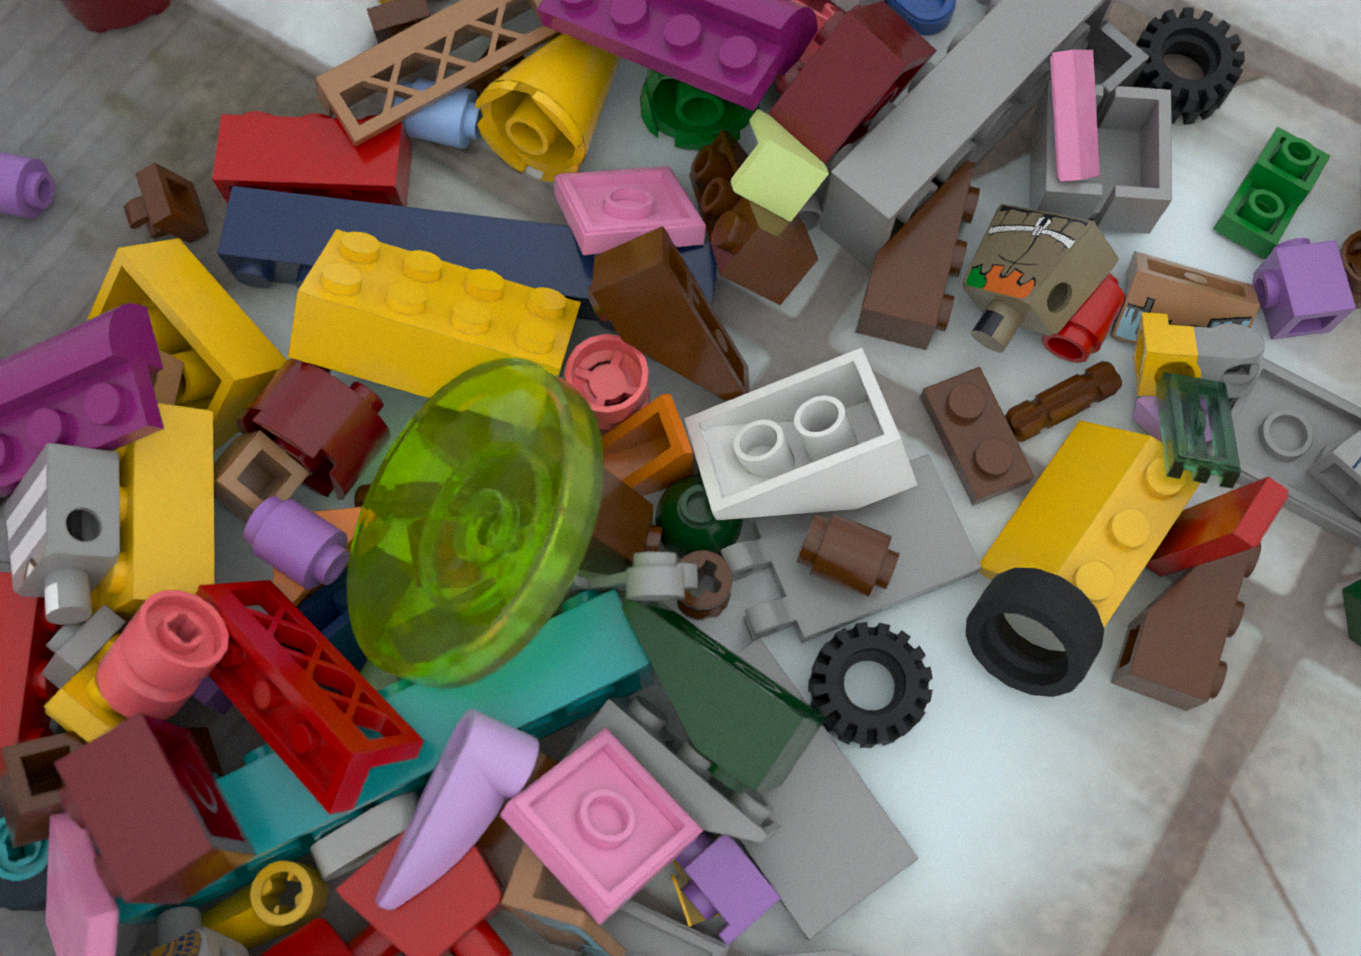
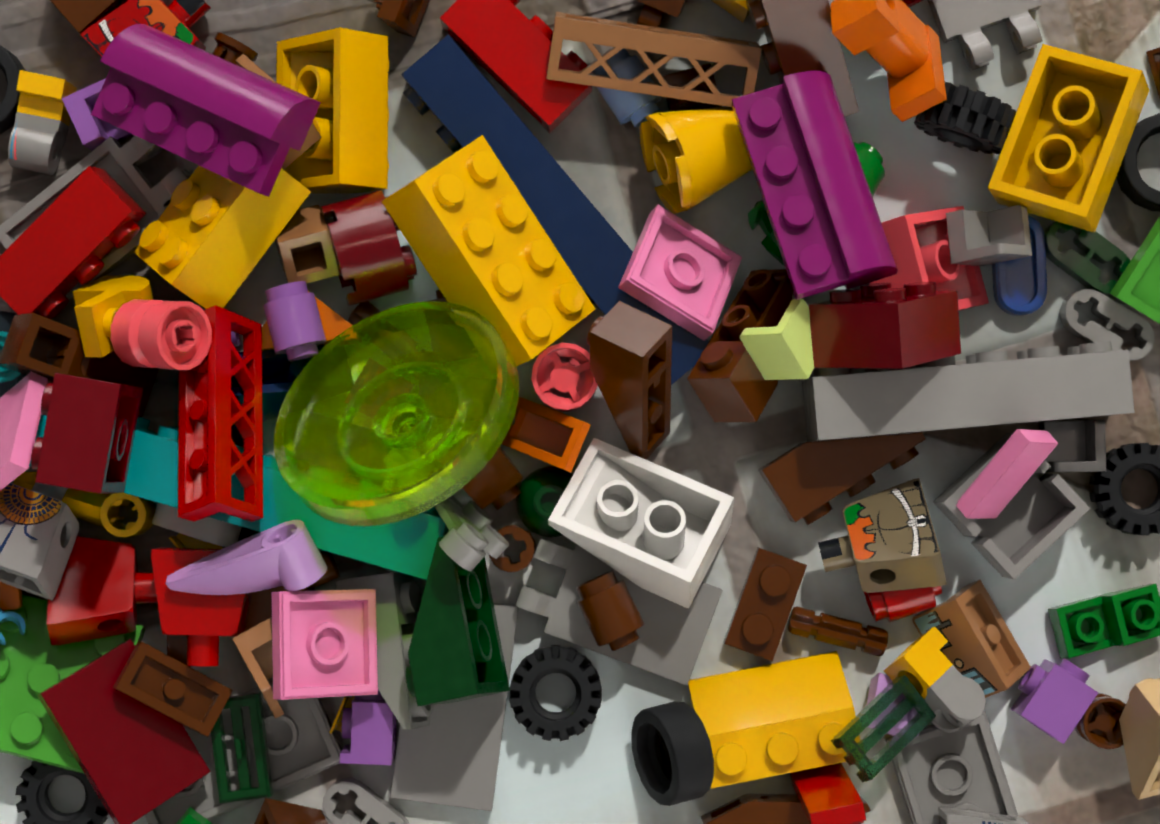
camera: 40 degrees right, 15 degrees up
light grey torso [4,443,120,625] -> none
light grey plate [41,604,126,689] -> none

